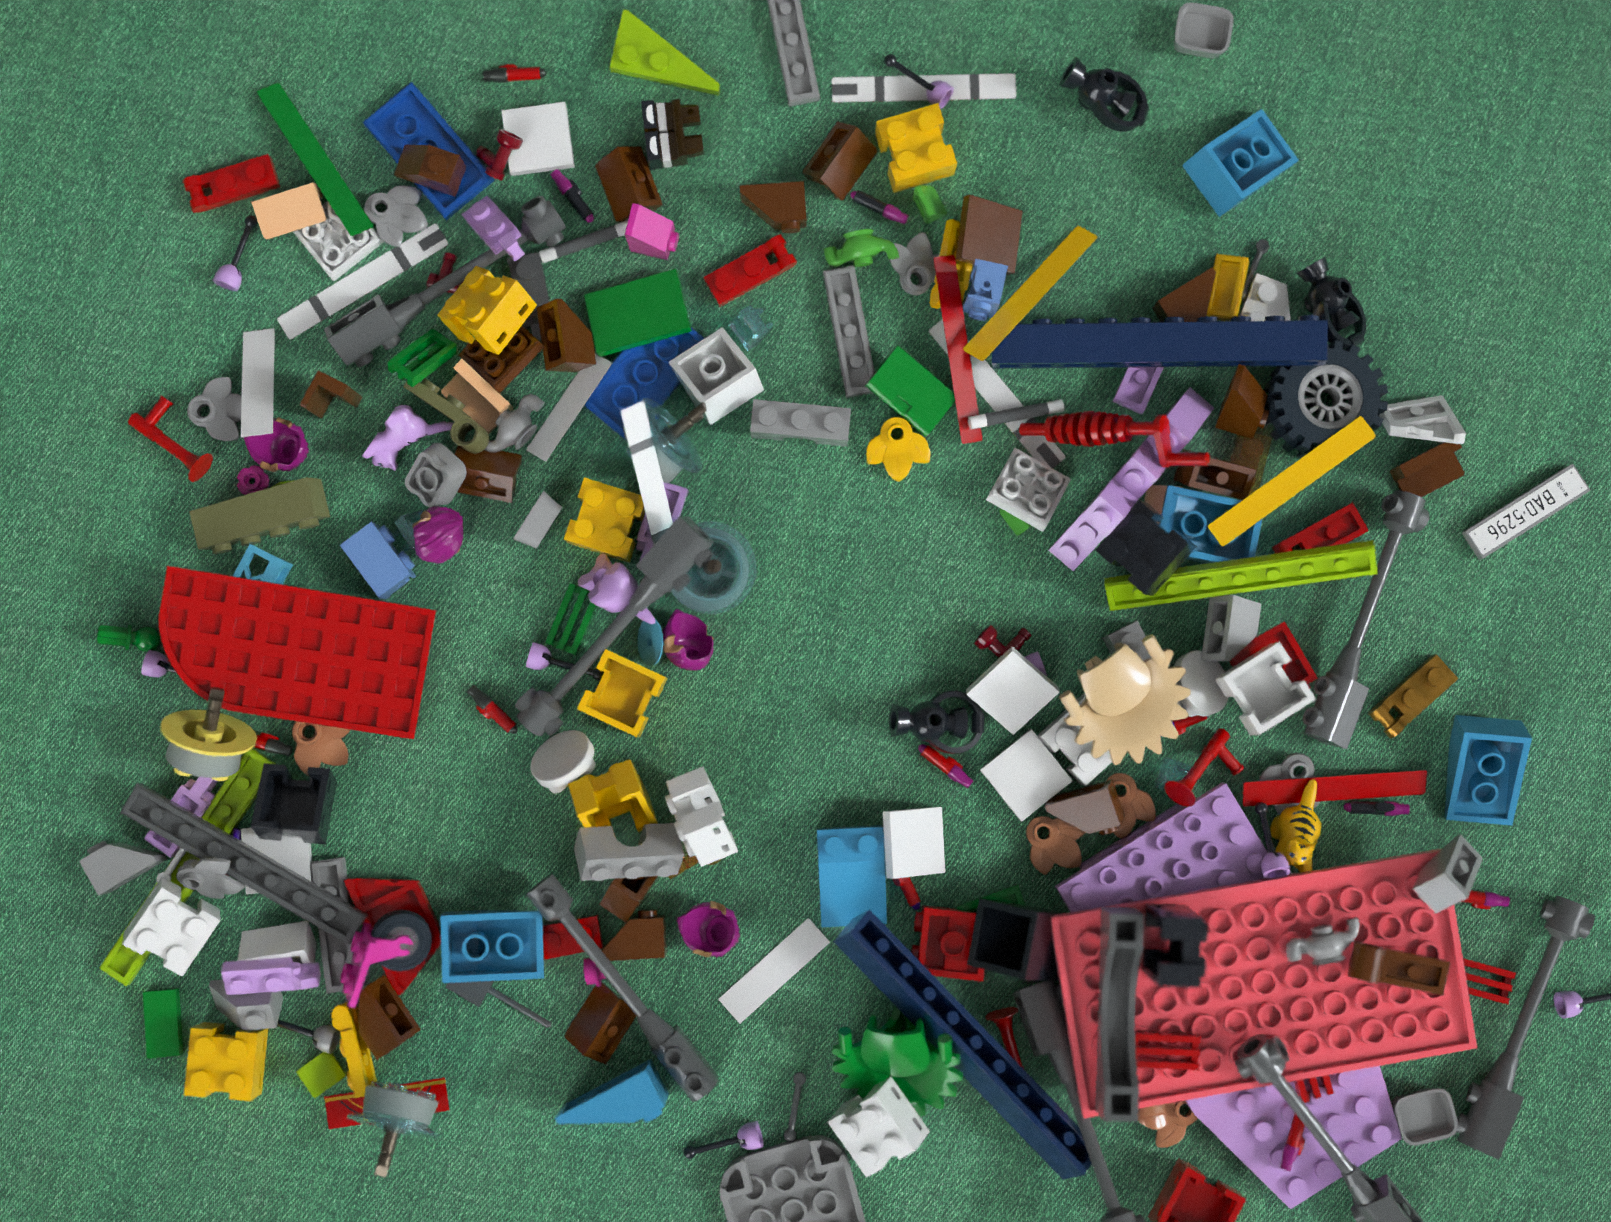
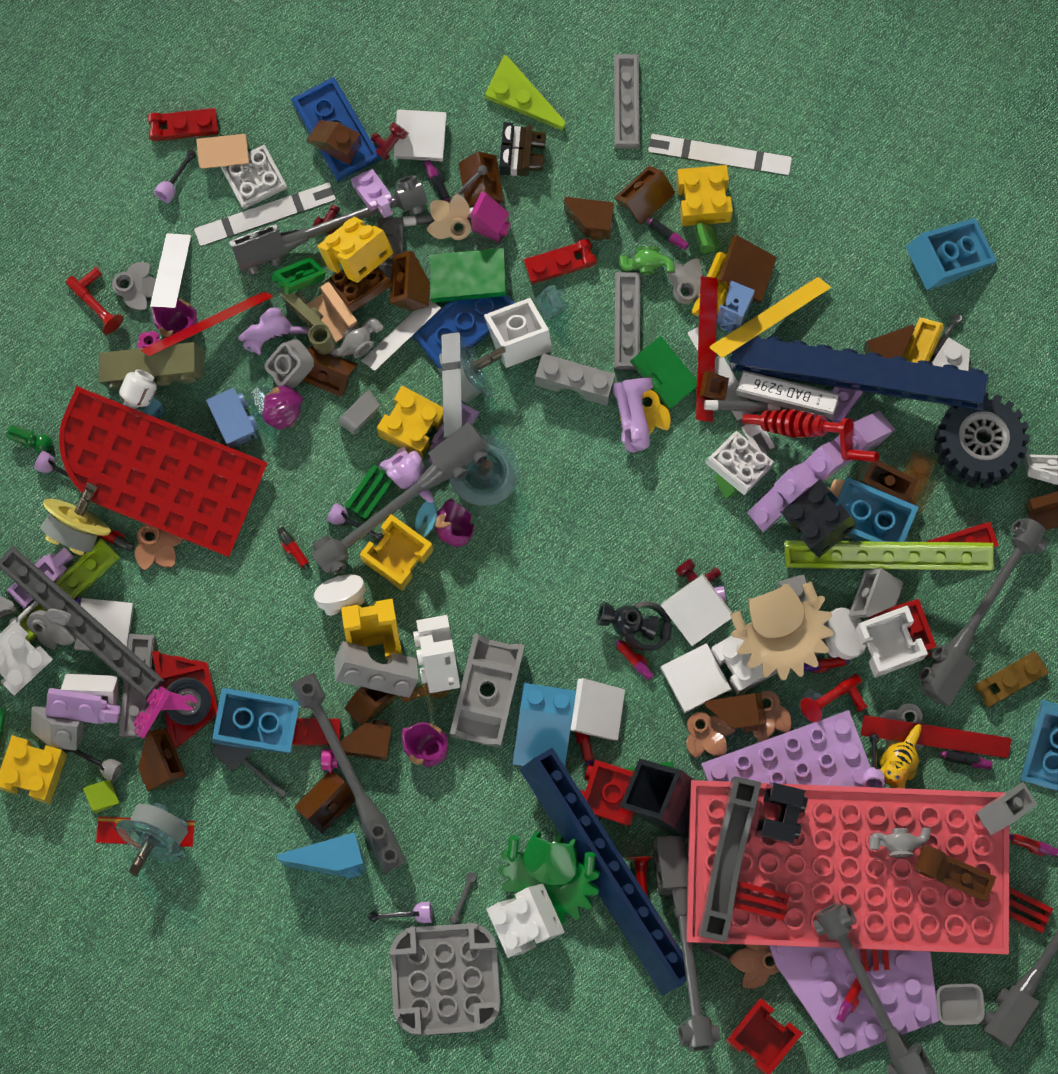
camera: 15 degrees right, 10 degrees down
black piece [251,763,337,844] -> none
green sticker [257,83,373,236] -> none
reddish brown panel [300,370,362,419] -> none
yellow hinge [331,1001,378,1098] -> none
light grey plate [365,185,428,247] -> none
piece [483,64,546,83] -> none
white sticker [718,918,830,1024] -> none
hinge [884,54,954,110] -> none
black piece [1059,57,1149,132] -> none
light grey piece [1174,2,1233,59] -> none
yellow sticker [1208,416,1376,546] -> none
reddish brown slope [1215,364,1270,439] -> none
black piece [1297,256,1366,349] -> none
none -> white head [119,369,157,409]
none -> red sticker [140,291,274,356]
none -> tan plate [427,193,471,240]
none -> dark grey hinge [450,165,487,201]
none -> light grey piece [450,633,525,748]
none -> lavender piece [612,378,653,453]
none -> reddish brown tile [699,371,729,400]
none -> tile [736,370,841,419]

